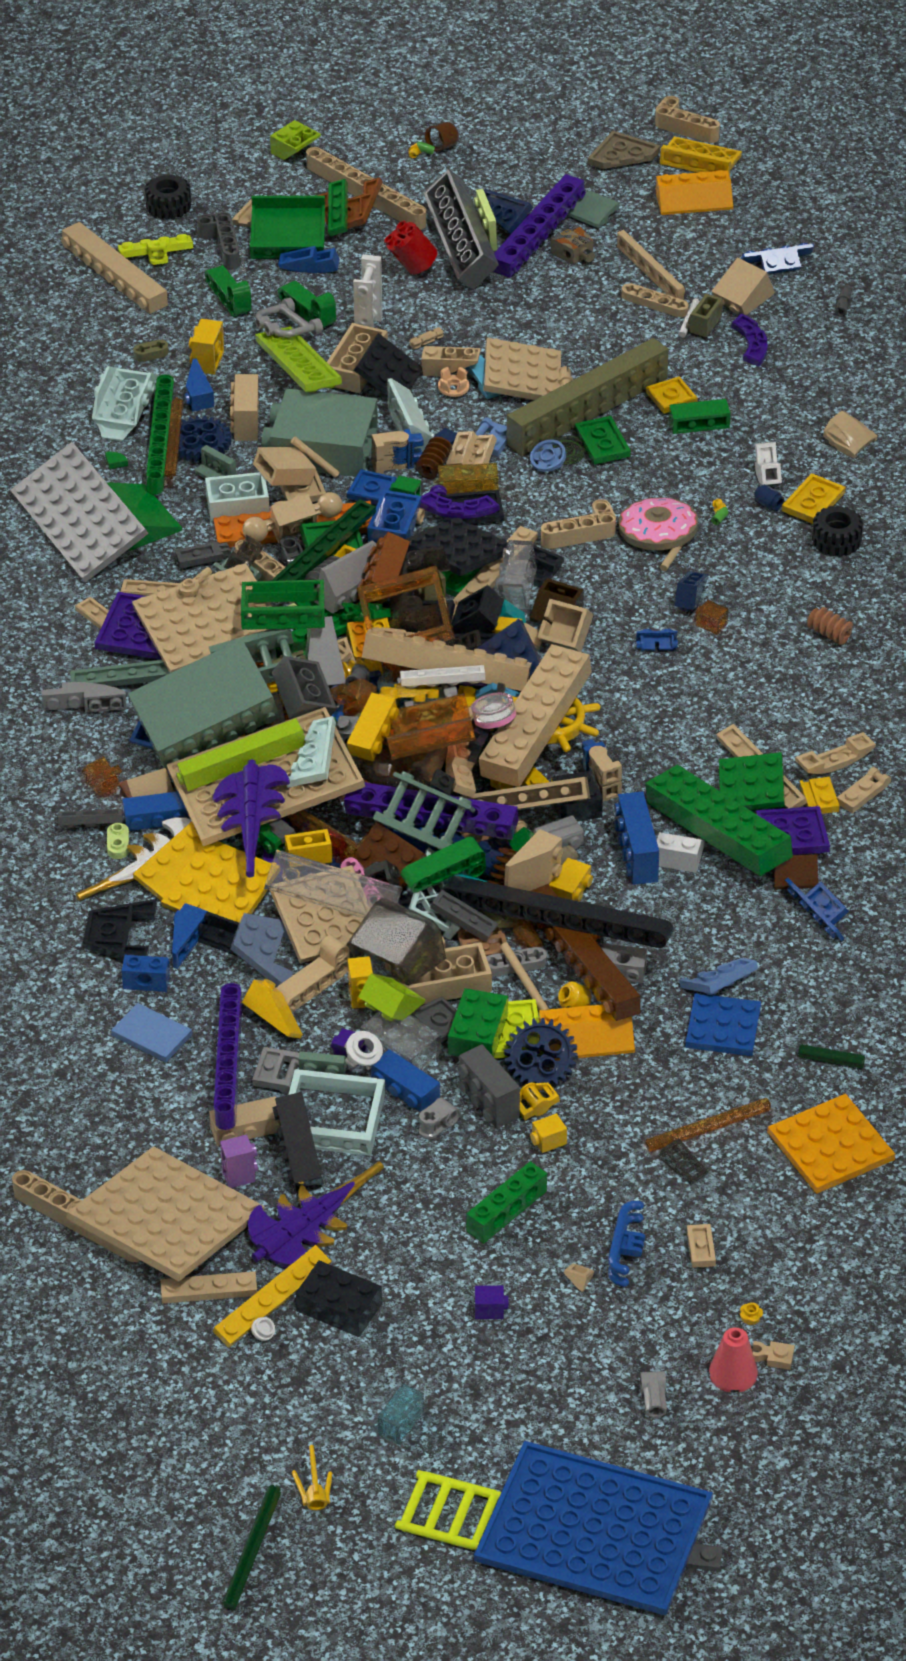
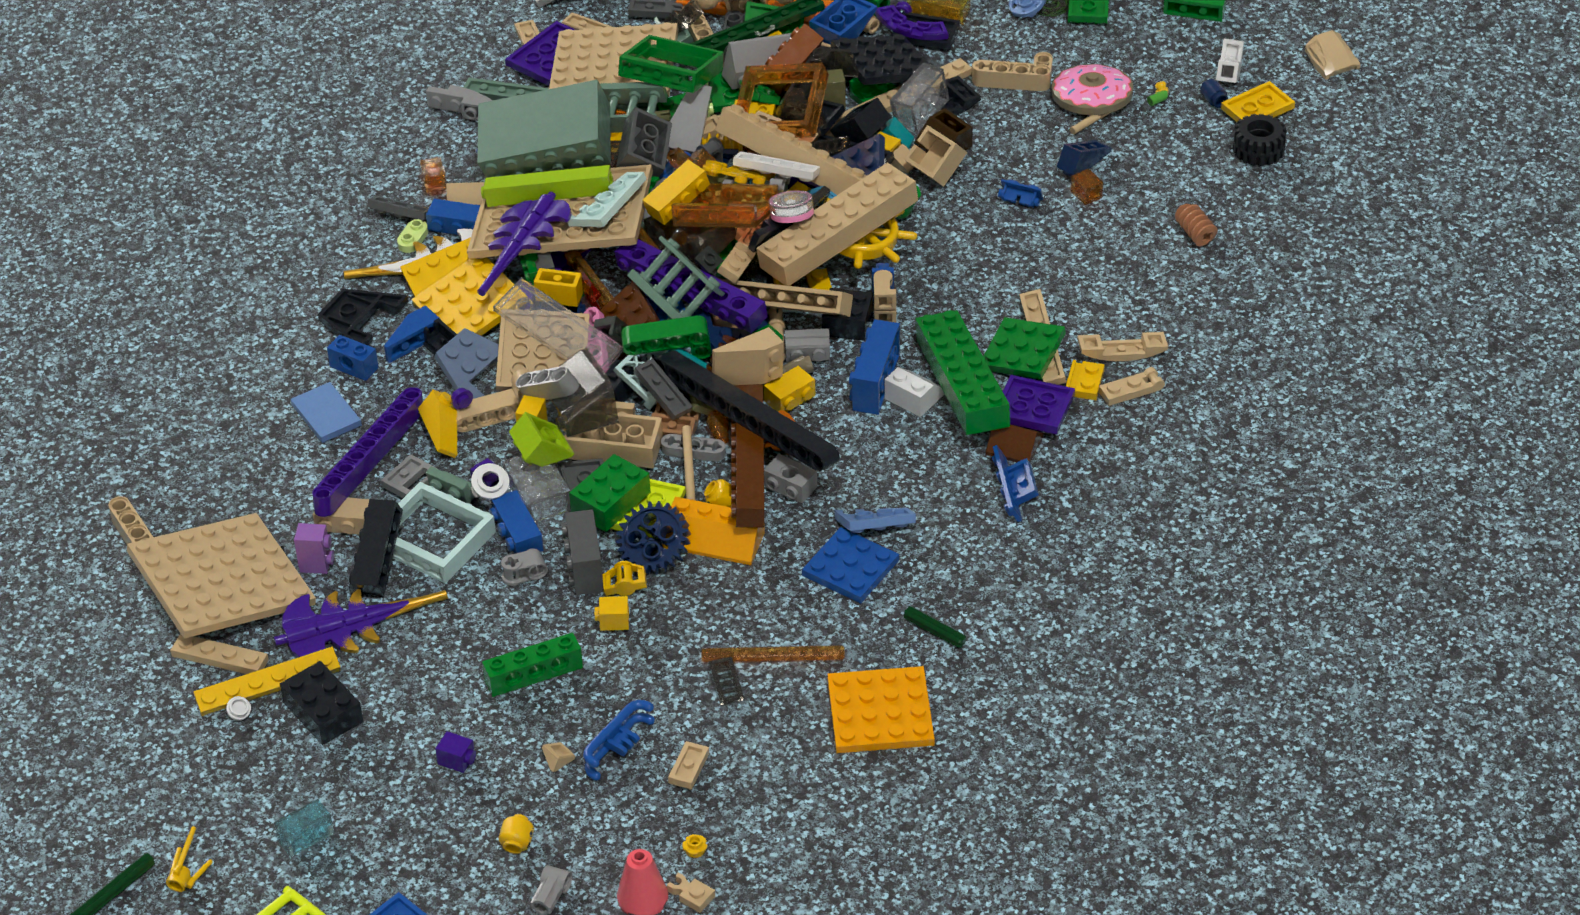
camera: 25 degrees right, 0 degrees up
tan plate [179,567,212,597] -> none
none -> dark purple plate [451,388,473,409]
none -> yellow head [499,814,534,854]
none -> light grey beam [516,366,579,400]

